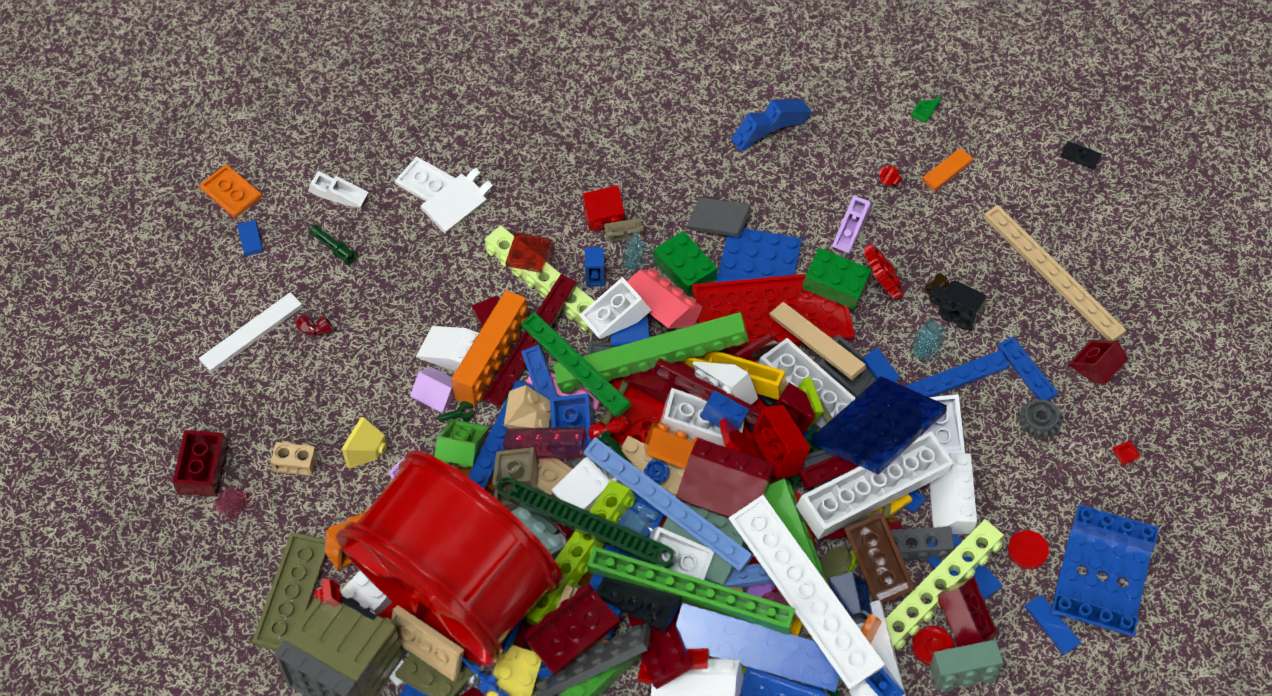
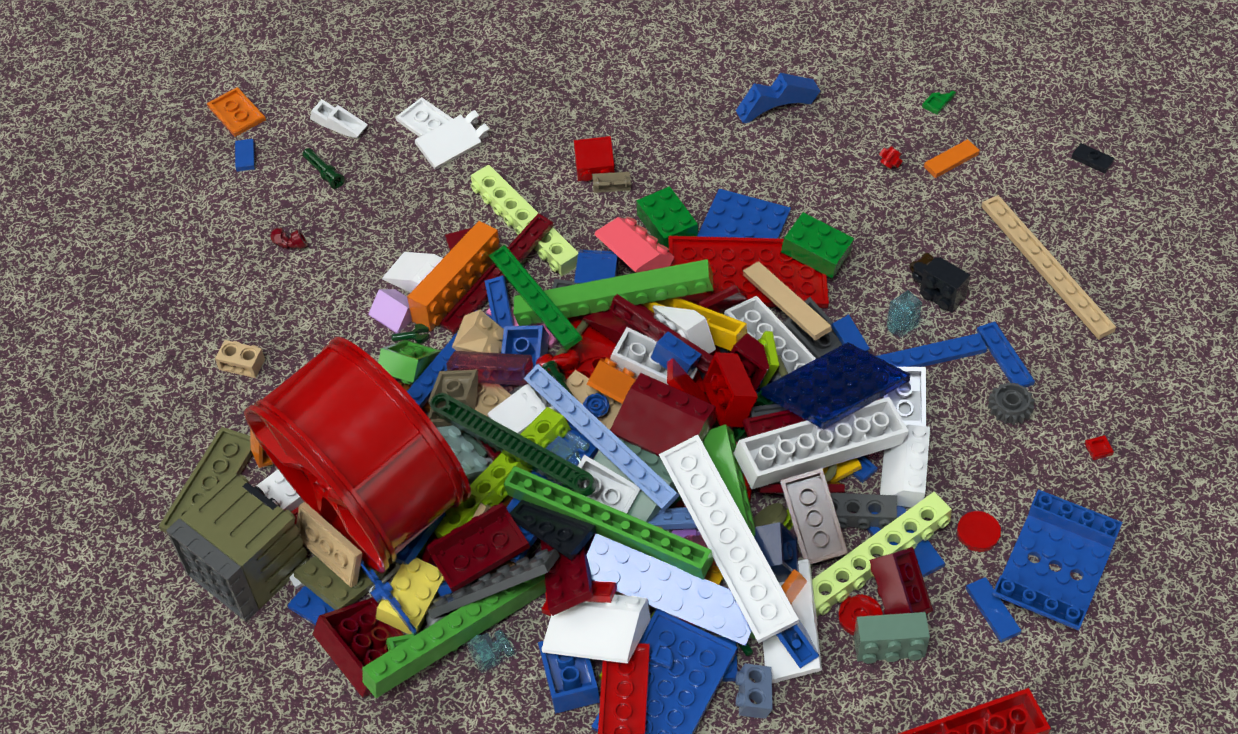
camera: 10 degrees right, 5 degrees down
dark red brick [172,430,228,496] -> none
white tile [199,292,303,373] -> none
clear pink brick [213,485,247,522] -> none
red tile [315,578,342,607] -> none
light yellow slope [342,417,387,468] -> none
clear red tile [505,232,552,273] -> none
white slope [579,277,651,339] -> none
blue brick [585,246,605,287] -> none
clear light blue brick [622,233,646,270] -> none
dark grey tile [687,197,751,237] -> none
lavender slope [832,195,873,253] -> none
red gear [863,243,905,300] -> none
dark red slope [1068,340,1128,384] -> none

